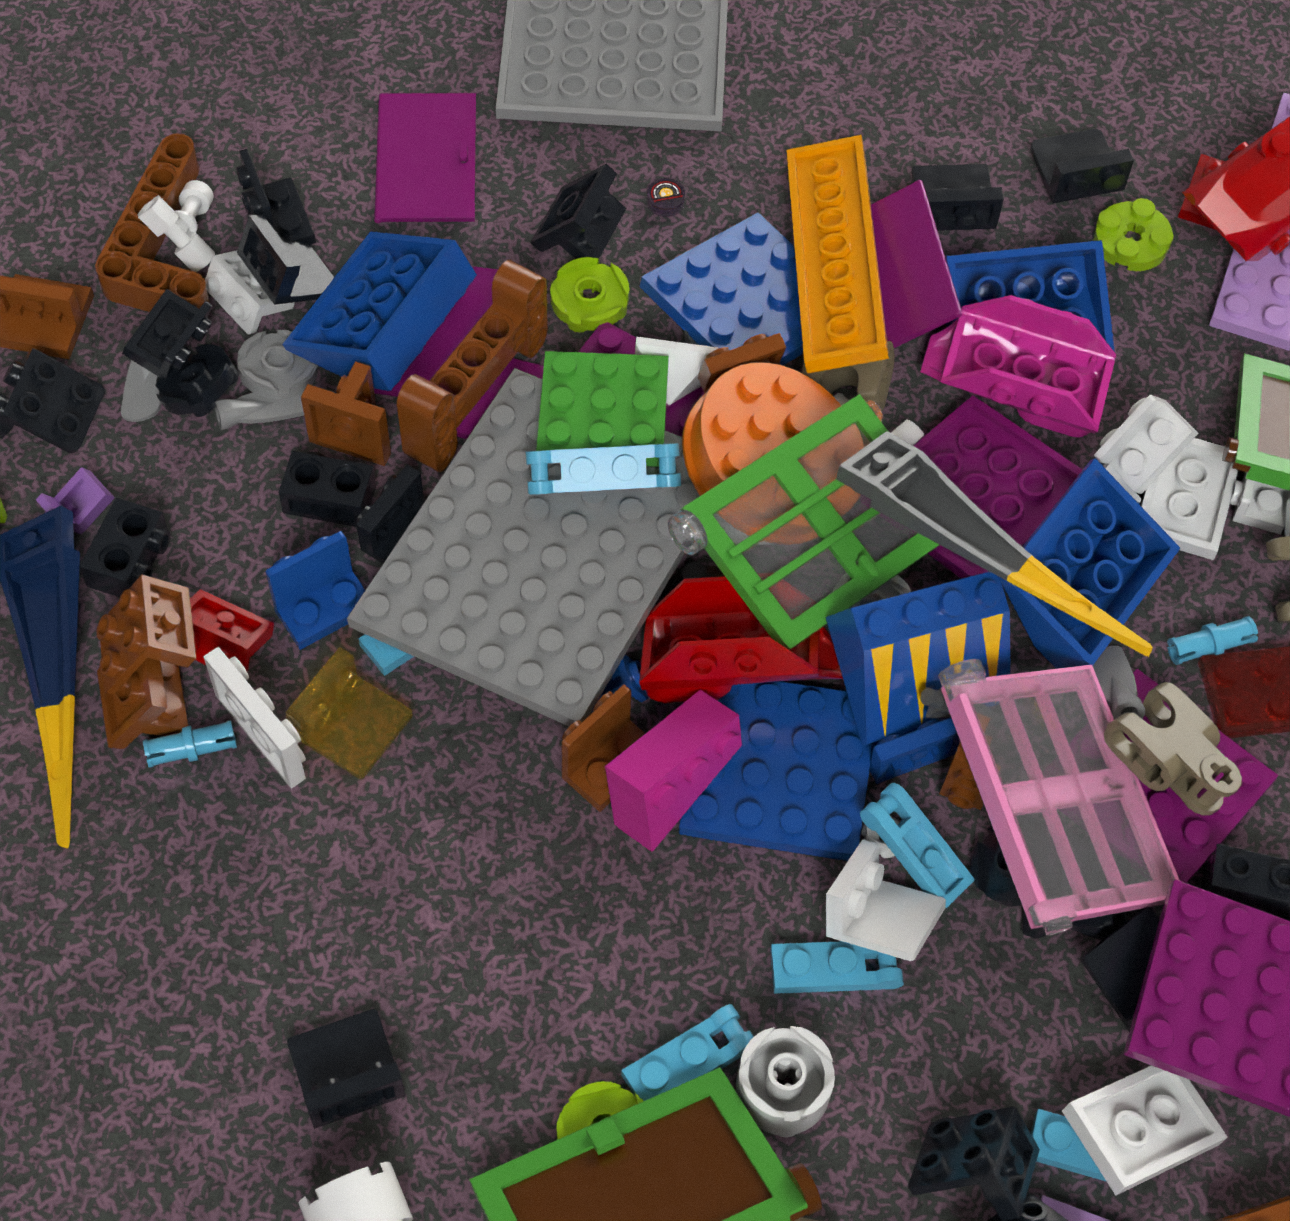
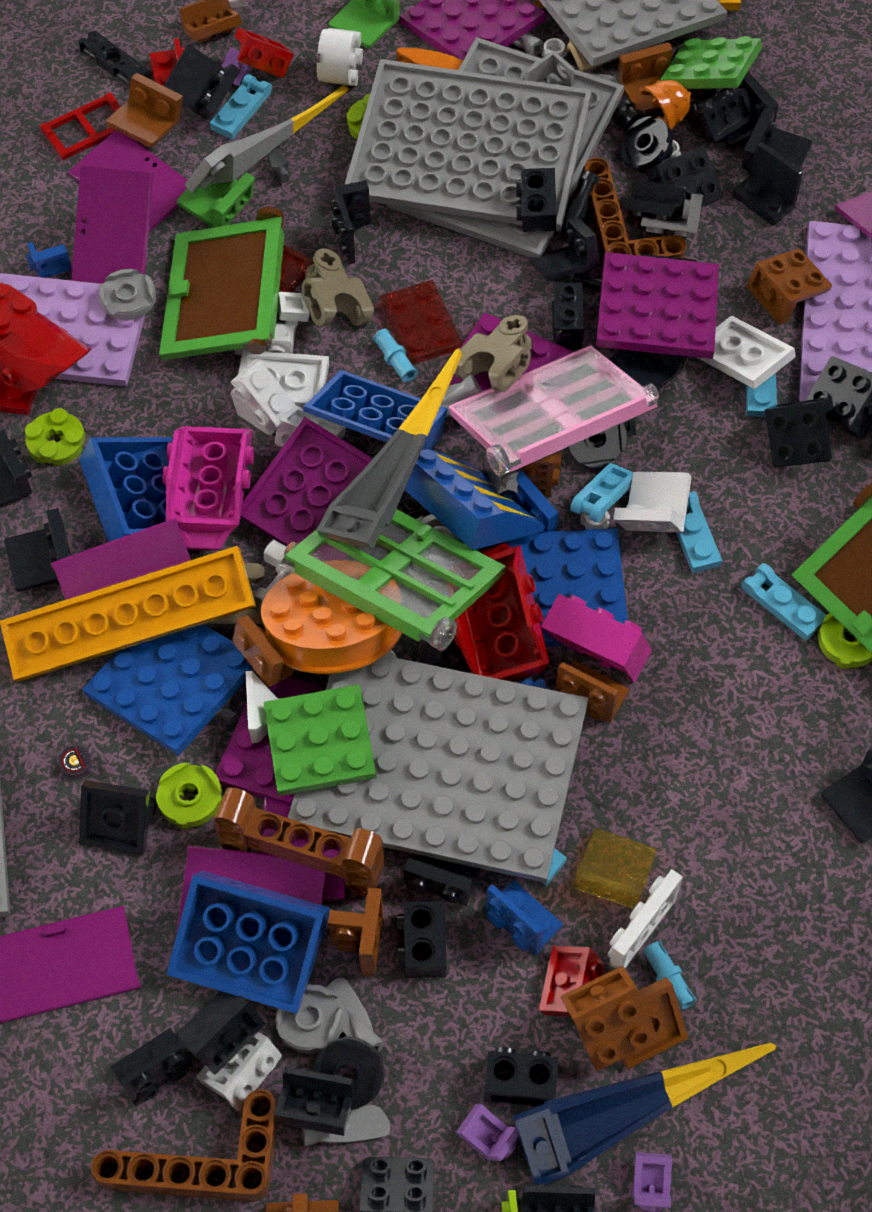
camera: 100 degrees left, 0 degrees up
white bar [138,180,215,272] -> none
medium azure plate [526,443,681,495] -> none
white brick [736,1026,835,1138] -> none

